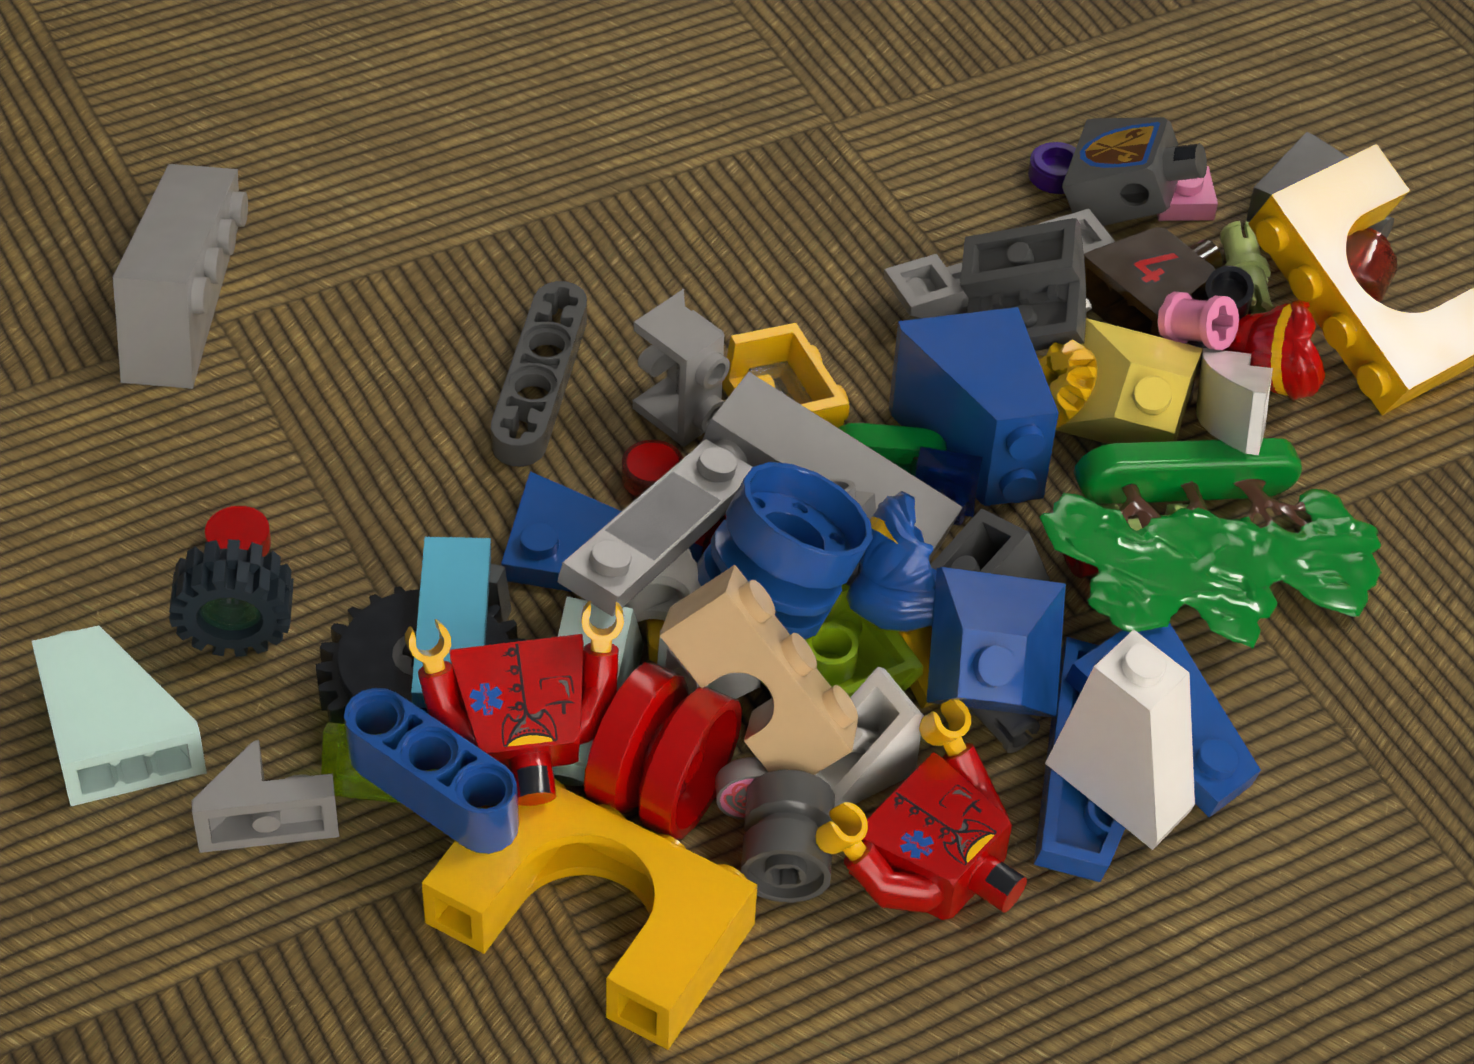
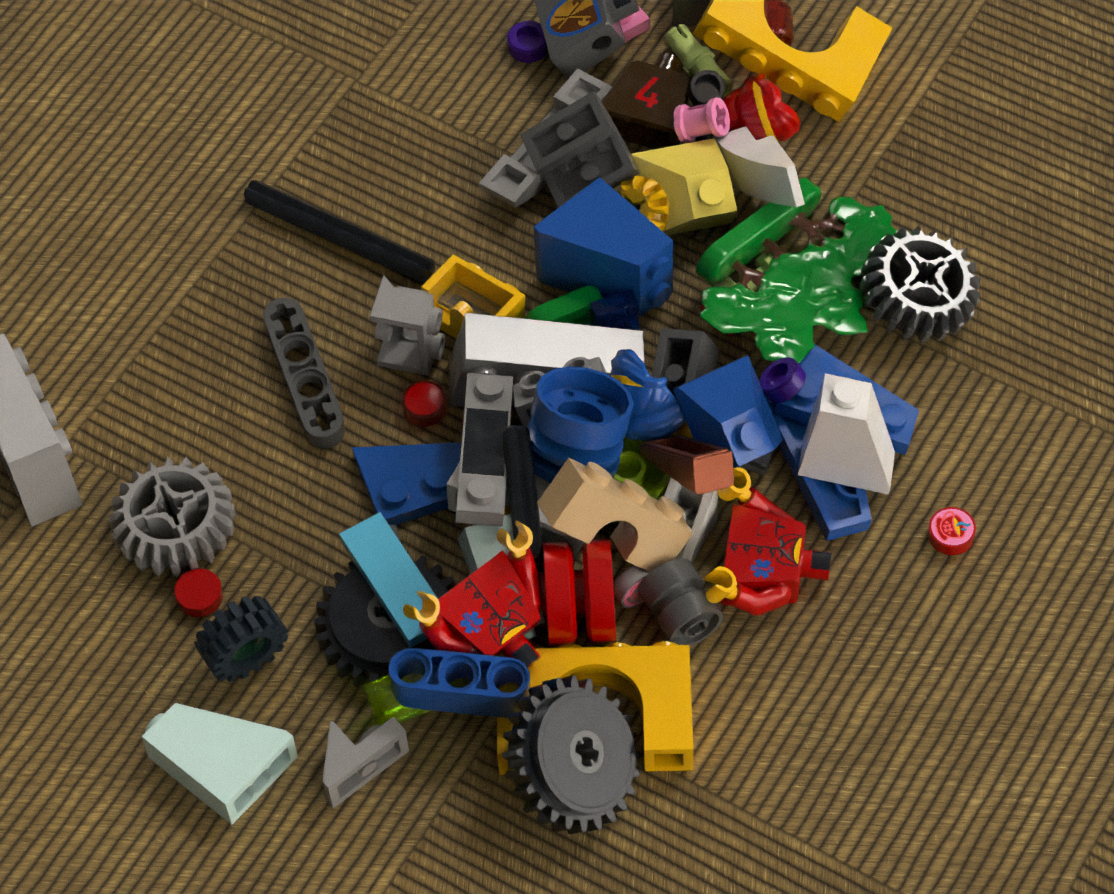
camera: 25 degrees left, 10 degrees up
none -> light grey gear [109,456,236,578]
none -> black axle [243,180,436,283]
none -> black axle [502,425,544,562]
none -> gear [502,676,640,834]
none -> copper slope [640,434,734,495]
none -> dark purple tile [759,357,806,403]
none -> dark grey gear [860,226,981,344]
none -> tile [928,507,976,555]

